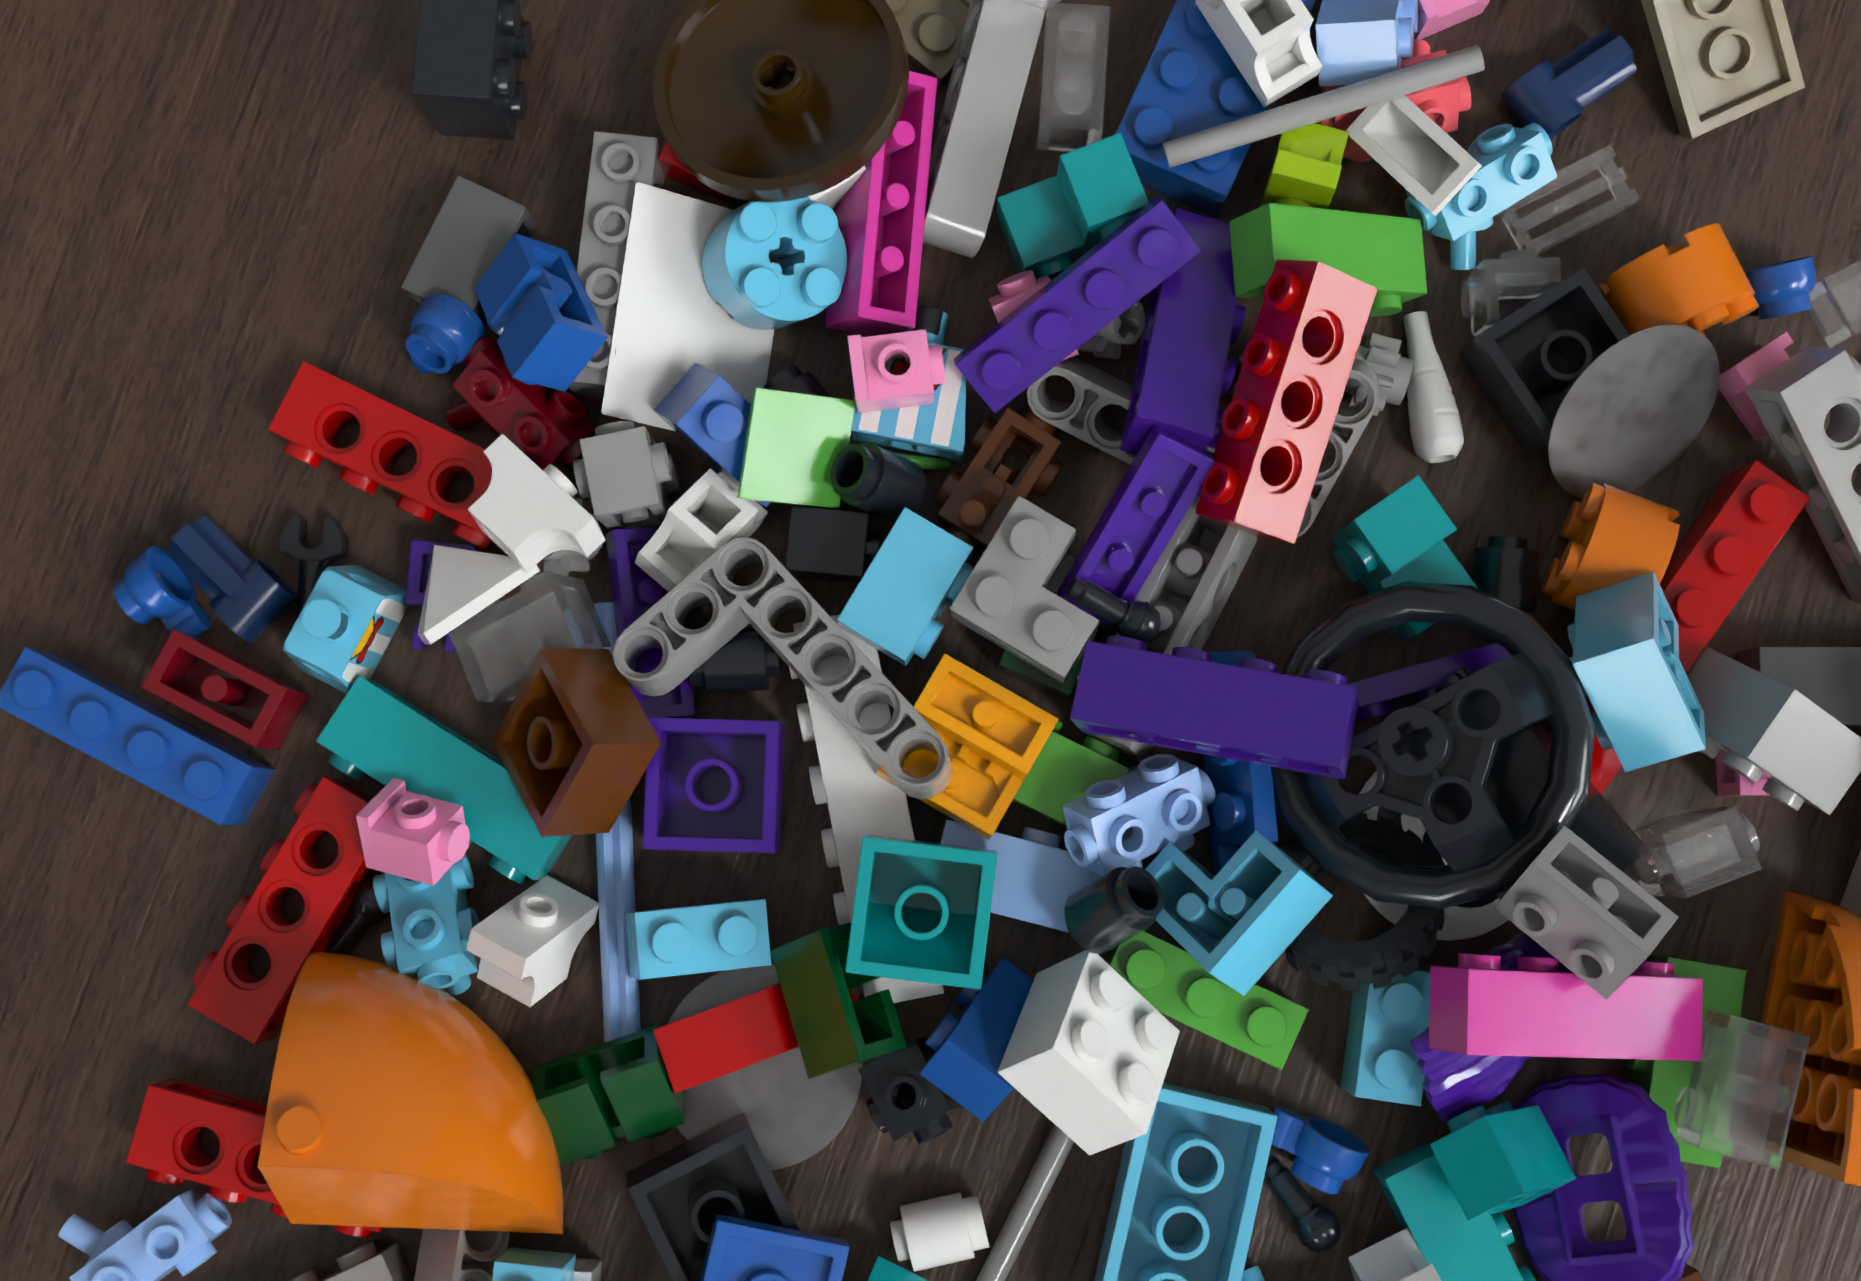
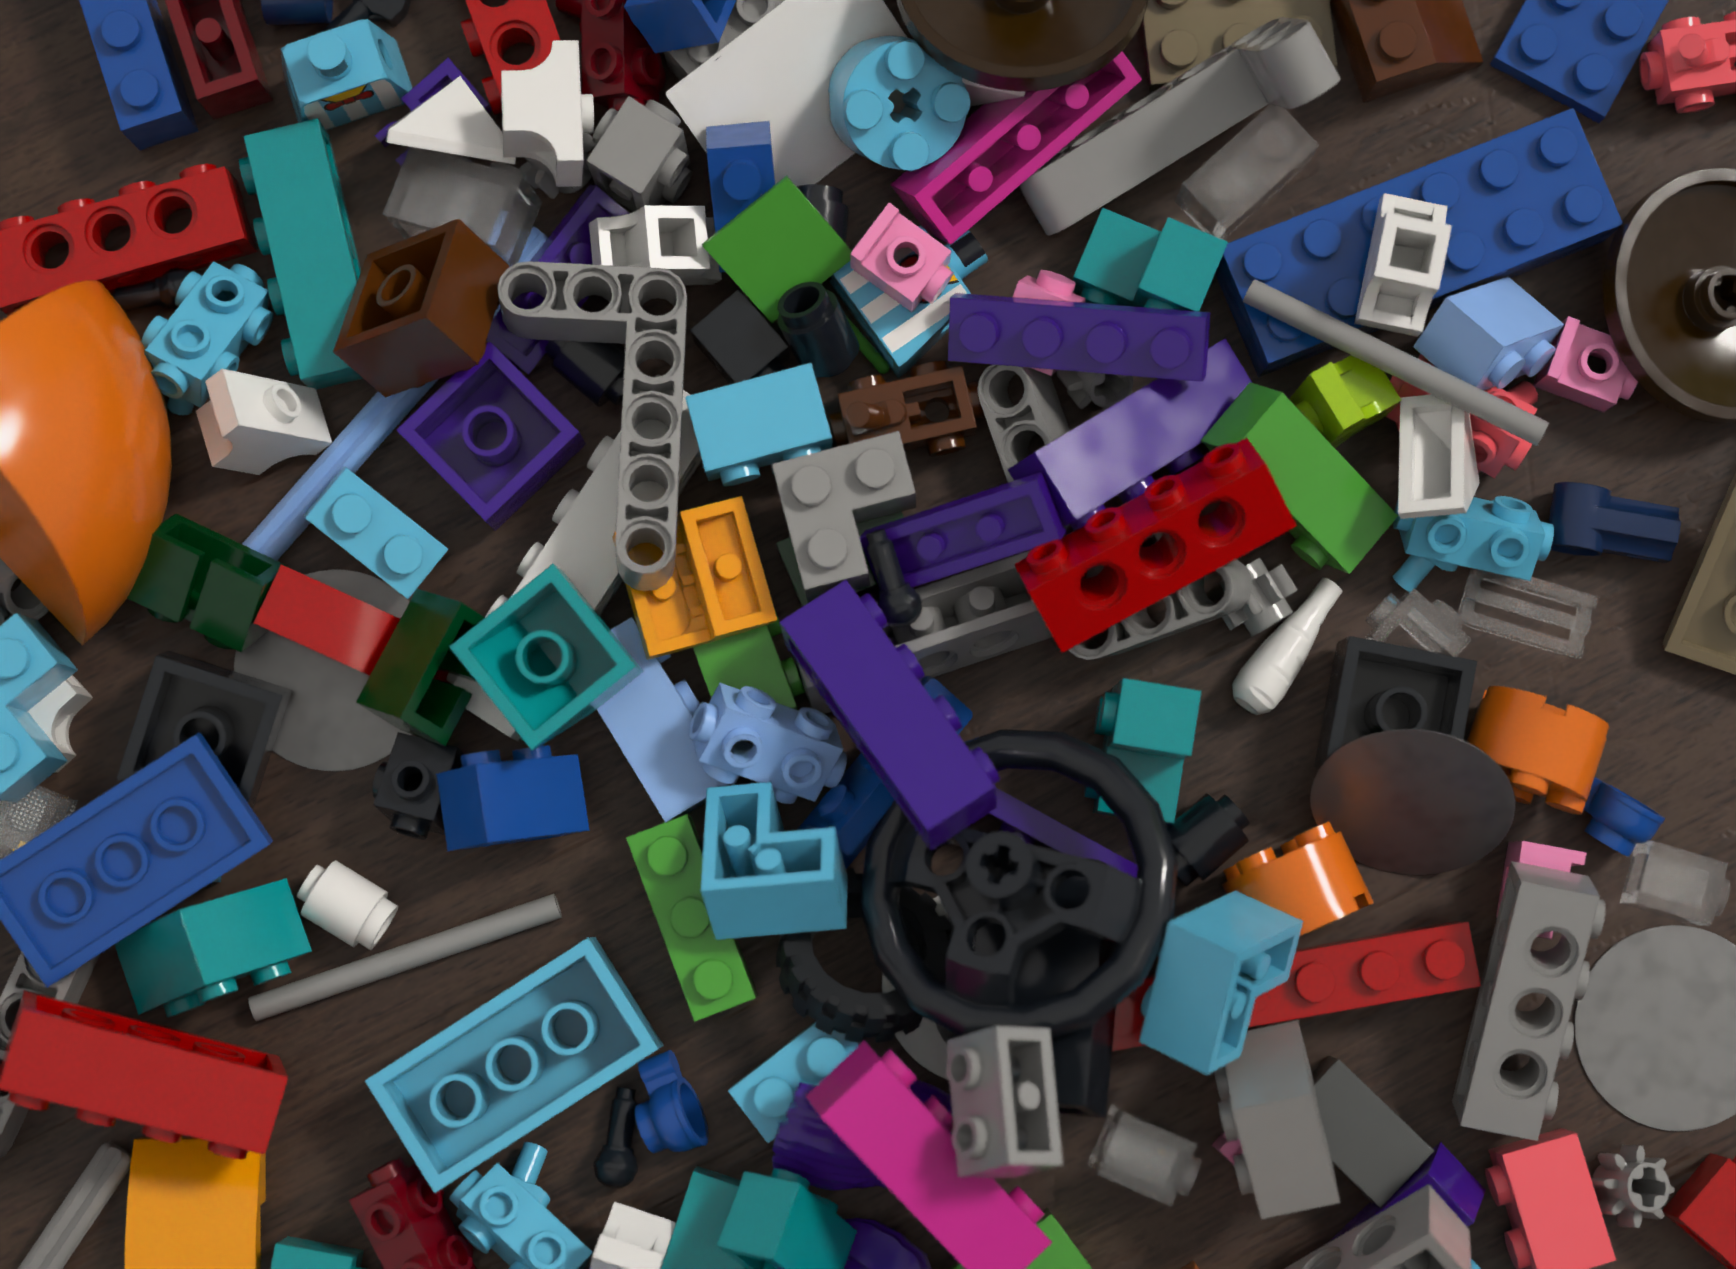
camera: 40 degrees right, 0 degrees up
bright pink brick [356,778,470,886] -> none
white brick [997,950,1180,1156] -> none
black brick [1064,866,1163,954] -> none

